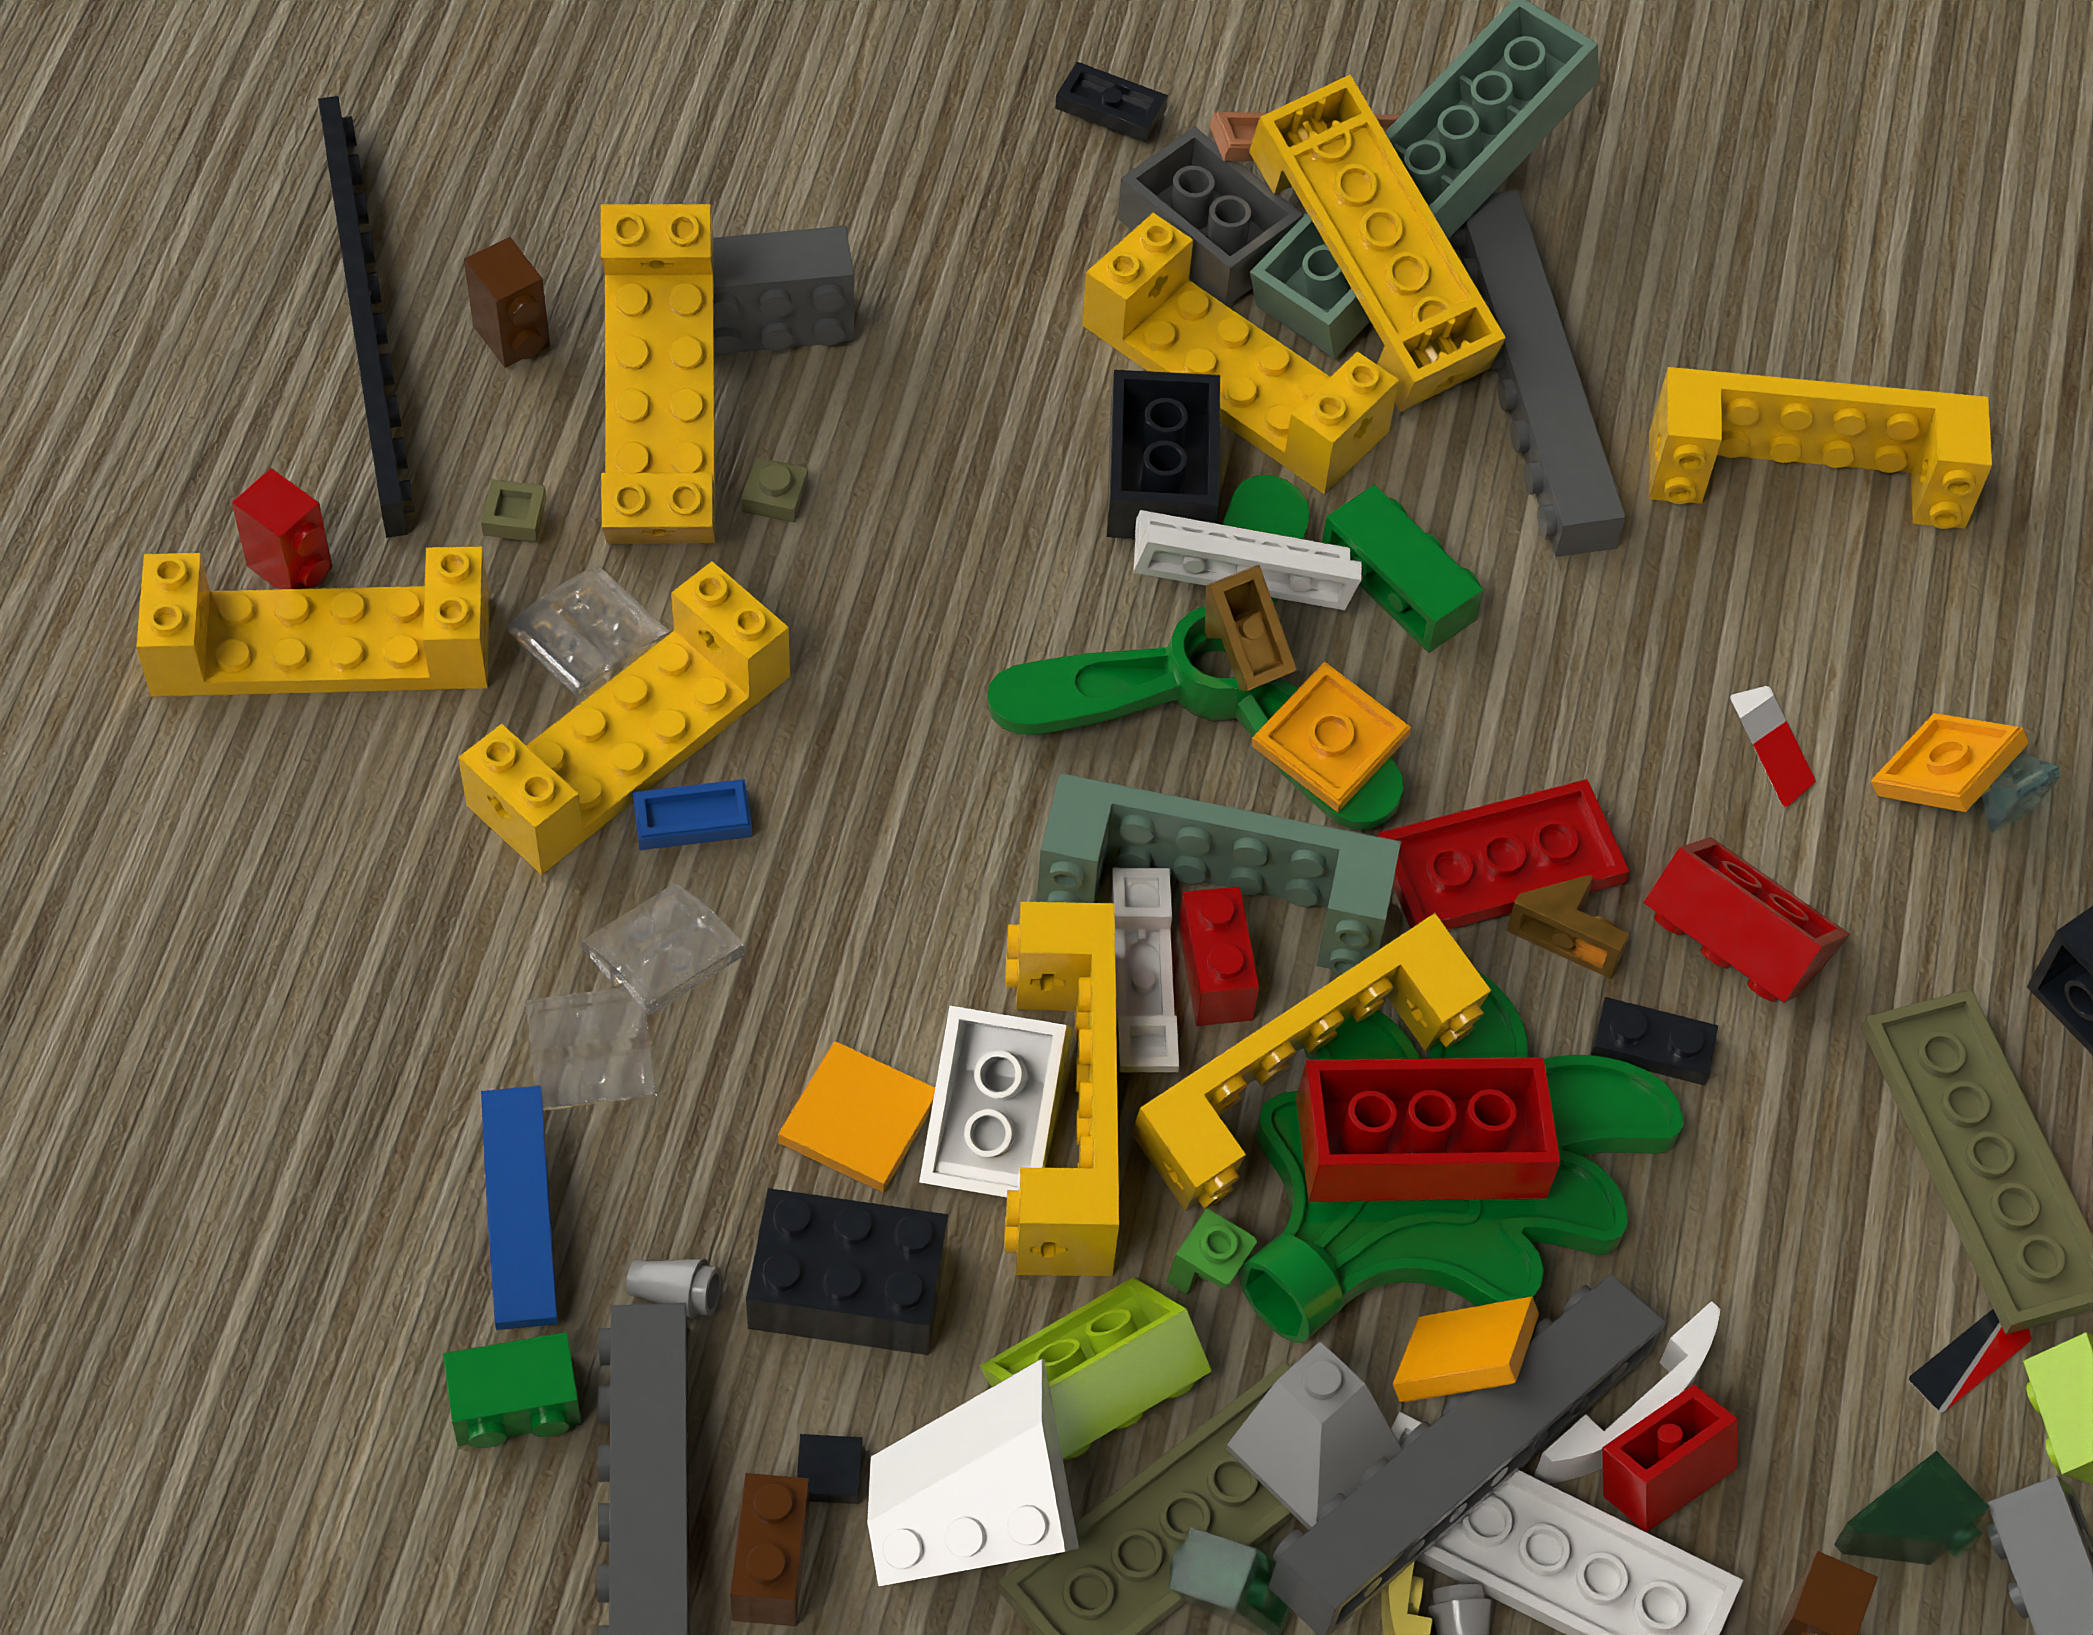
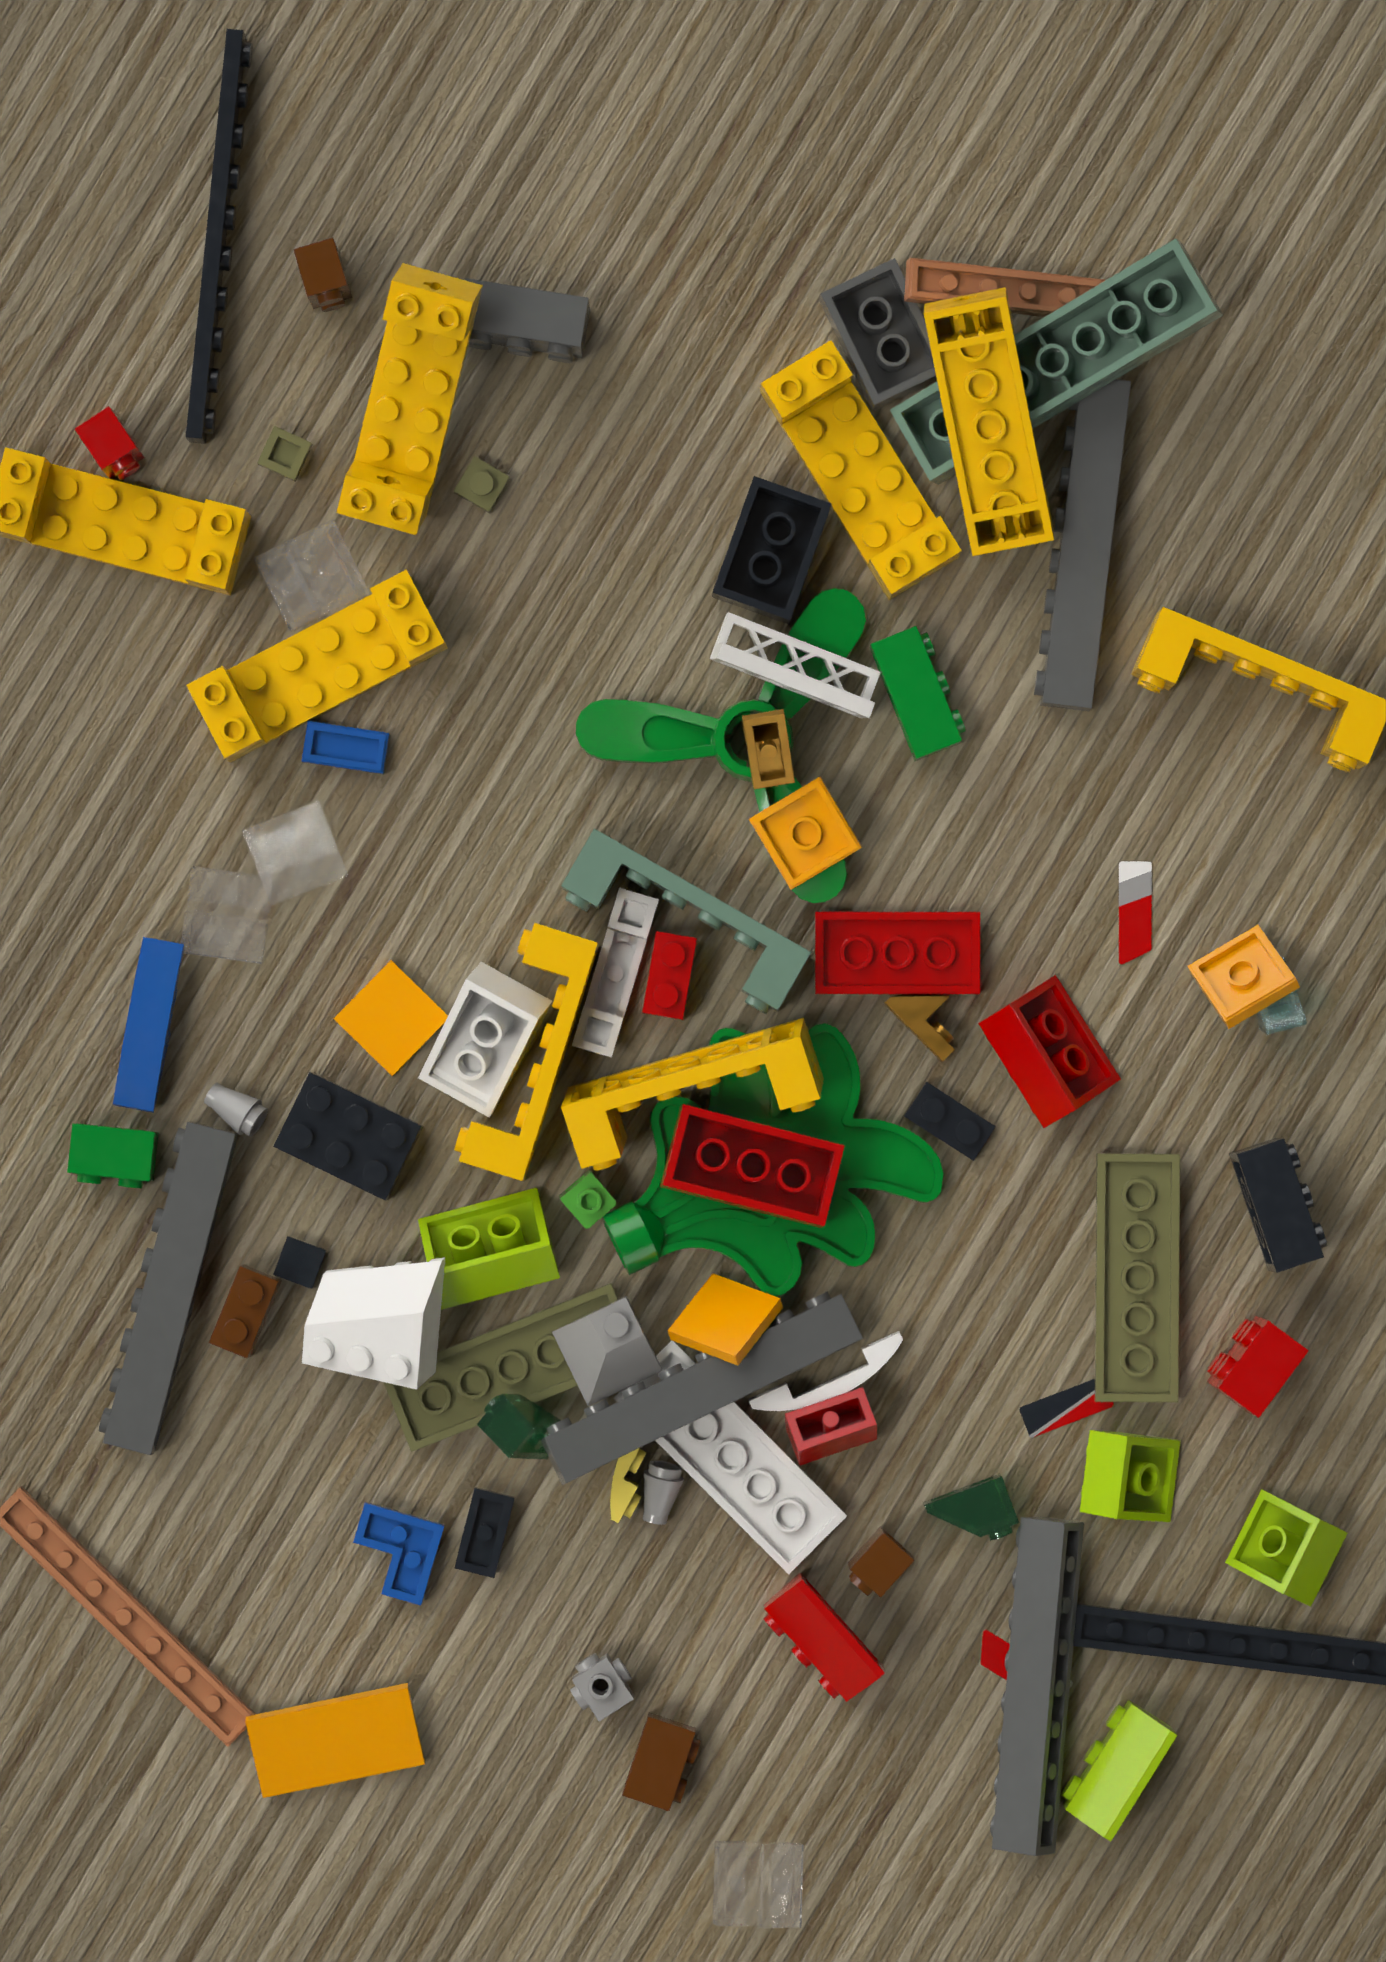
camera: 25 degrees right, 30 degrees up
black plate [1055,62,1168,143] -> none

